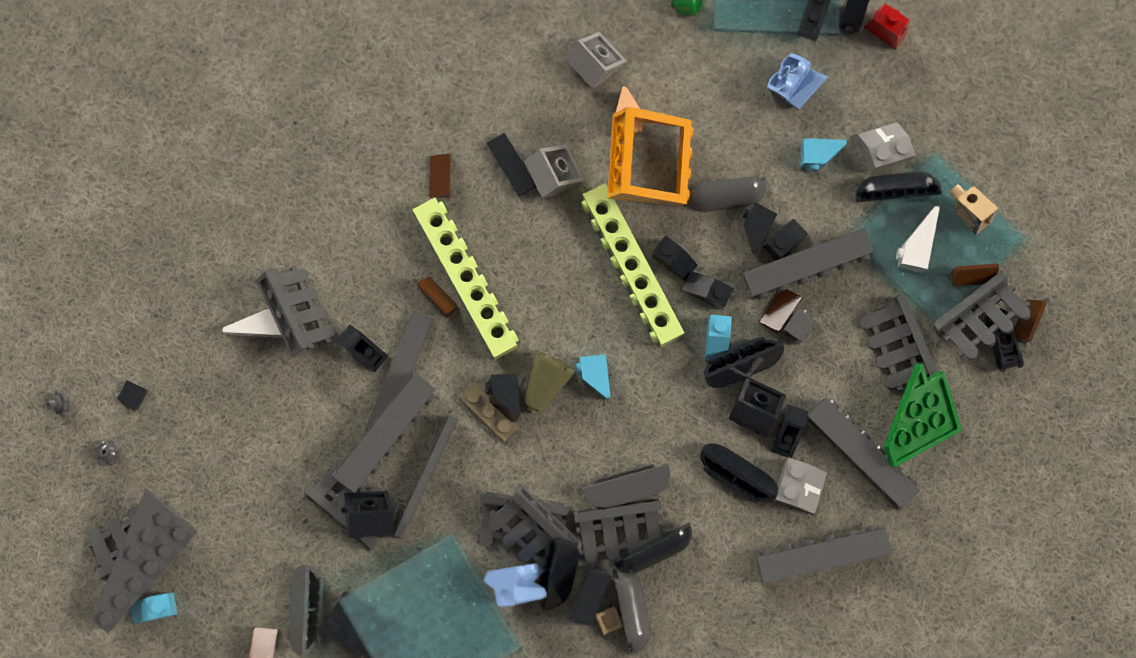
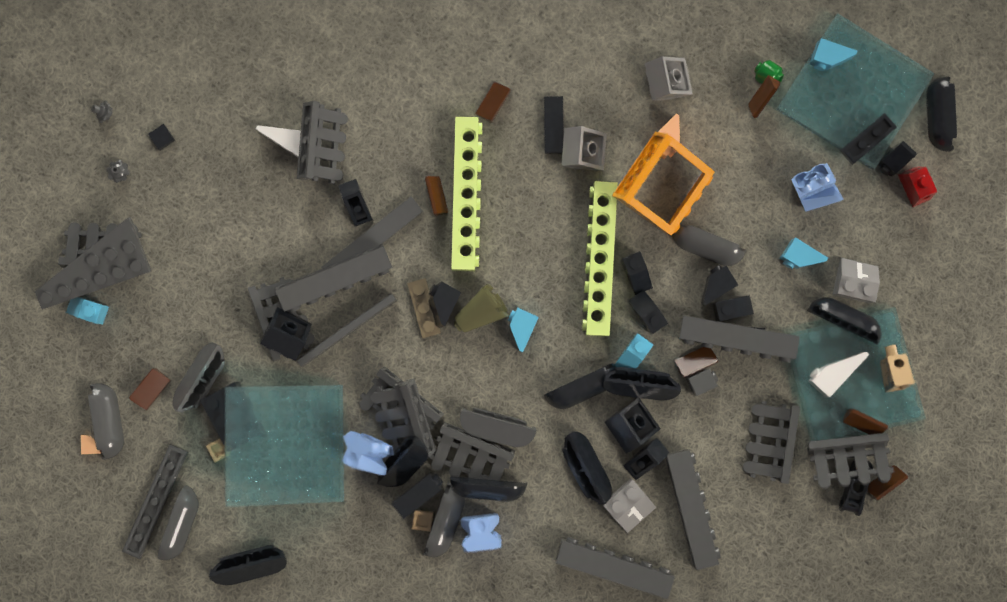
camera: 35 degrees right, 5 degrees up
green wing [884,363,962,467] -> none
none -> light blue piece [461,513,502,552]
none -> black brick [544,363,615,409]
none -> reddish brown slope [748,75,780,118]

